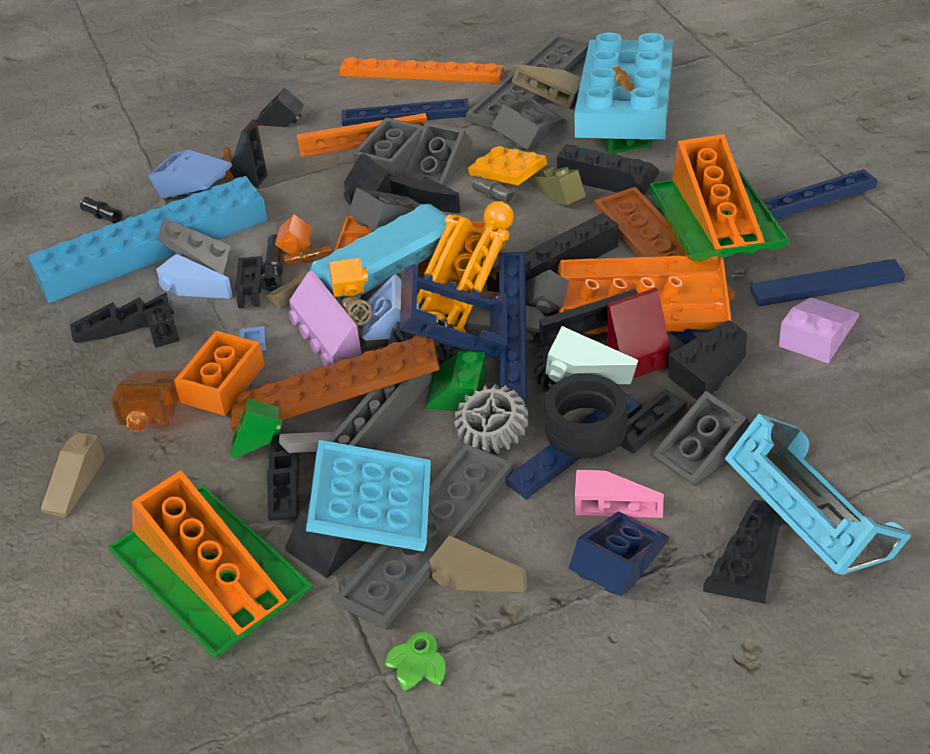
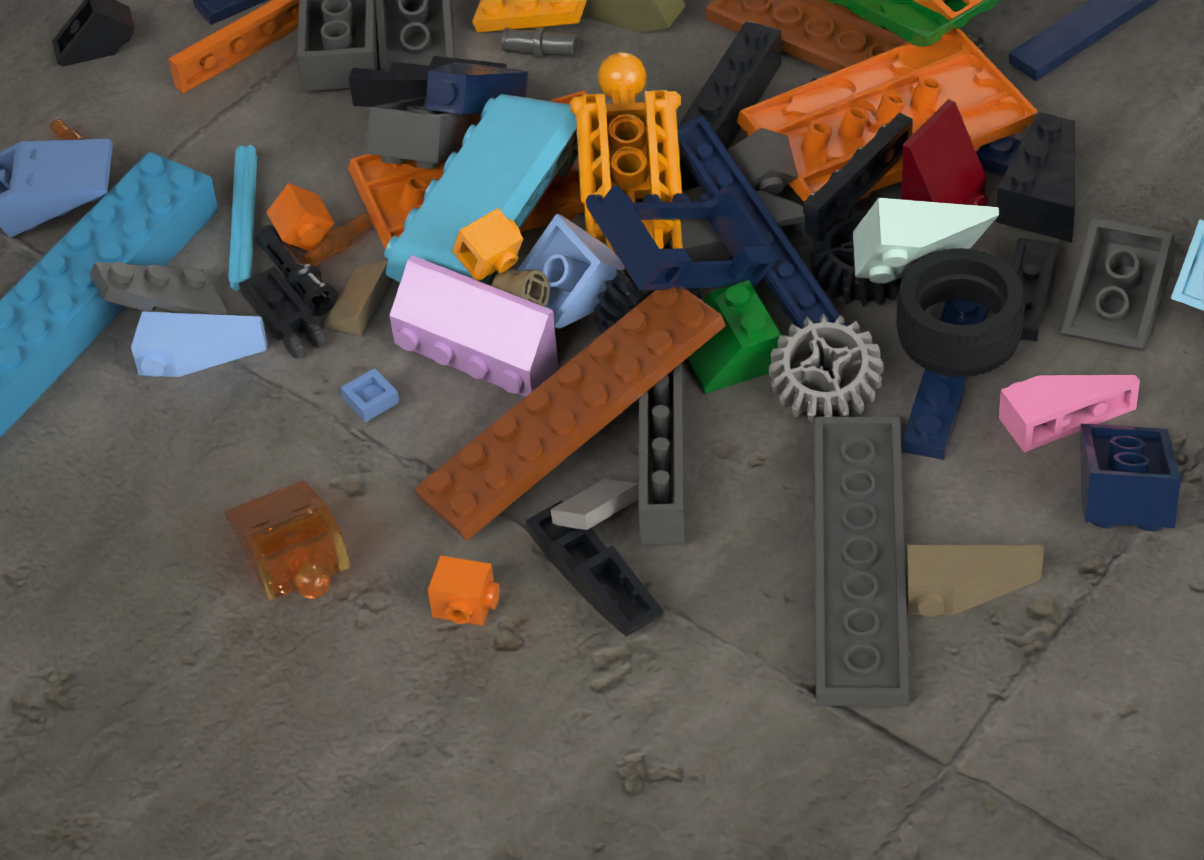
camera: 30 degrees left, 5 degrees up
dark tan slope [41,431,106,518] -> none
black slope [70,293,175,343] -> none
piece [108,470,313,659] -> none
black brick [144,304,179,348] -> none
orange brick [174,331,265,416] -> none
black slope [230,119,268,188] -> none
green slope [230,398,282,458] -> none
black slope [285,504,367,578] -> none
medium azure plate [306,440,431,551] -> none
black slope [344,153,392,205] -> none
bright green plate [385,632,446,691] -> none
lavender slope [779,297,859,363] -> none
none -> medium azure axle [228,144,257,291]
none -> dark blue slope [425,62,529,115]
none -> orange brick [428,555,500,626]

